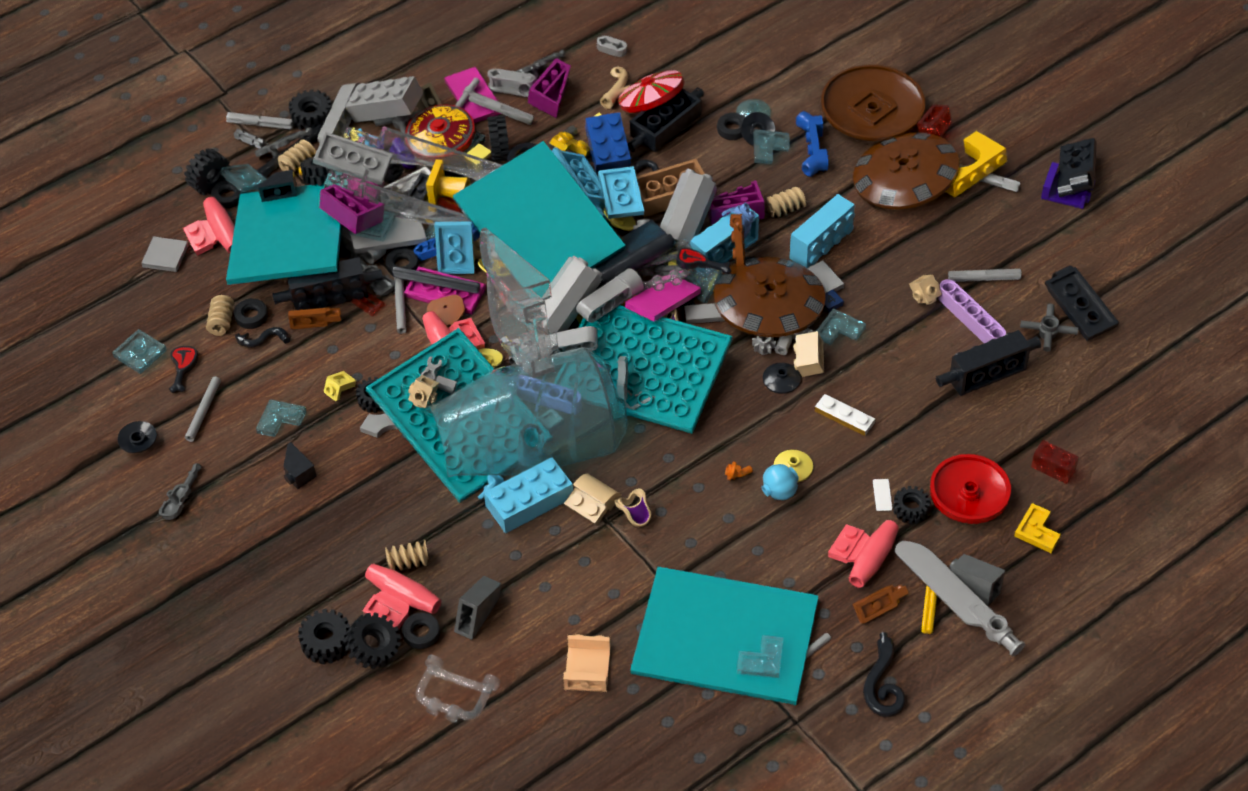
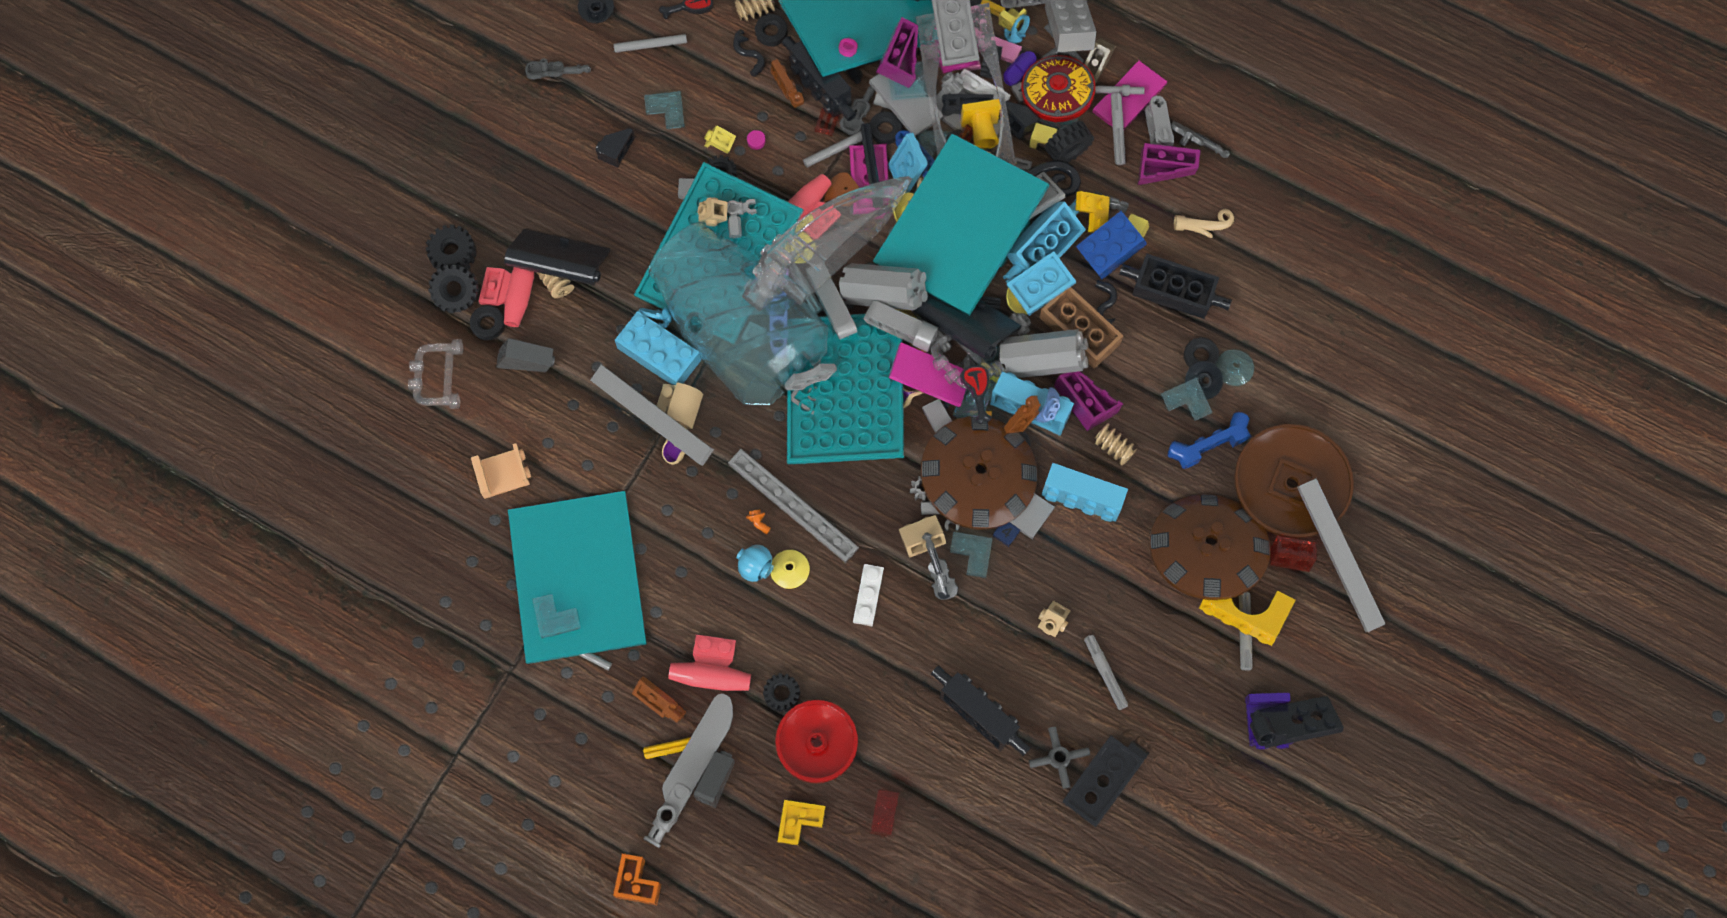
camera: 65 degrees right, 20 degrees up
light grey beam [597,36,627,57] -> none
dish [618,70,685,113] -> none
black dish [763,363,801,394] -> none
black plant [863,632,905,717] -> none
white sticker [873,479,892,511] -> none
lavender beam [938,279,1006,343] -> none
none -> black door [504,229,610,286]
none -> light grey tile [590,365,714,466]
none -> orange brick [613,853,662,905]
none -> light grey tile [728,449,859,563]
none -> dark pink tile [747,130,766,150]
none -> dark pink tile [838,38,858,57]
none -> dark grey piece [922,532,958,600]
none -> light grey tile [1297,479,1385,632]

